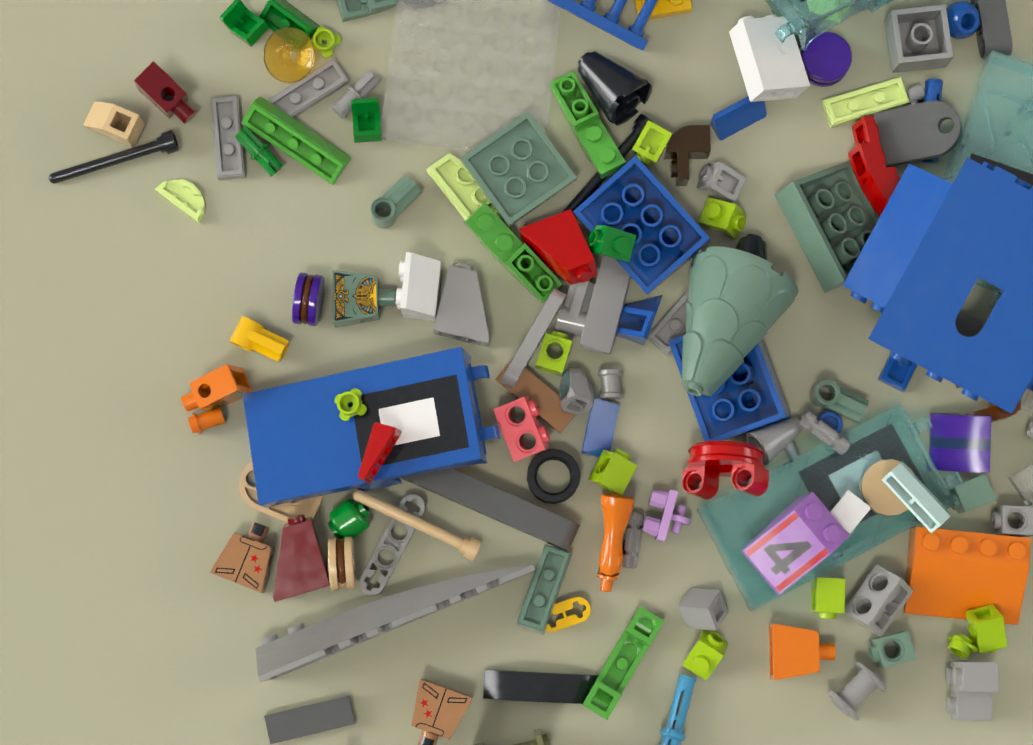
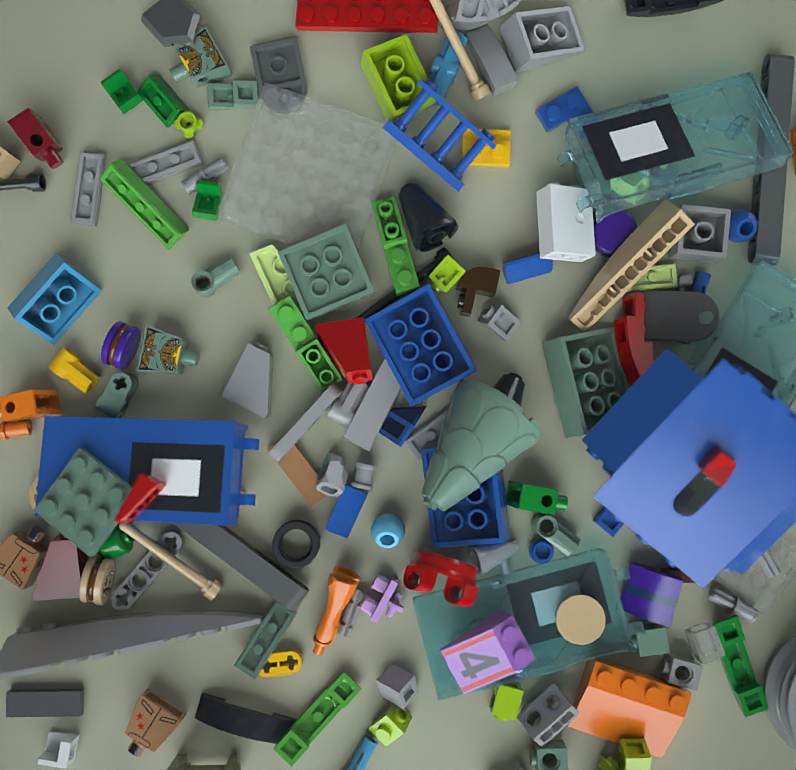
camera: 10 degrees right, 5 degrees up
yellowish green tile [155,179,205,223] -> none
green axle [235,127,284,177] -> none
clear yellow dish [263,27,315,83] -> none
lime plate [335,388,367,421] -> none
white slope [396,252,442,321] -> none
coral brick [493,395,550,462] -> none
lime brick [535,331,572,377] -> none
lime brick [588,448,638,495] -> none
green bracket [589,225,637,262] -> none
lime bracket [698,197,746,239] -> none
orange torso [769,624,836,679] -> none
light grey axle [799,411,851,455] -> none
white panel [830,490,870,540] -> none
light aqua piece [882,462,952,533] -> none
none -> dark azure slope [7,253,102,345]
none -> sand green plate [34,448,132,557]
none -> sand green piece [95,372,138,418]
none -> medium azure piece [371,513,405,548]
none -> green torso [506,480,568,515]
none -> tan slope [568,199,695,332]
none -> red slope [697,446,737,488]

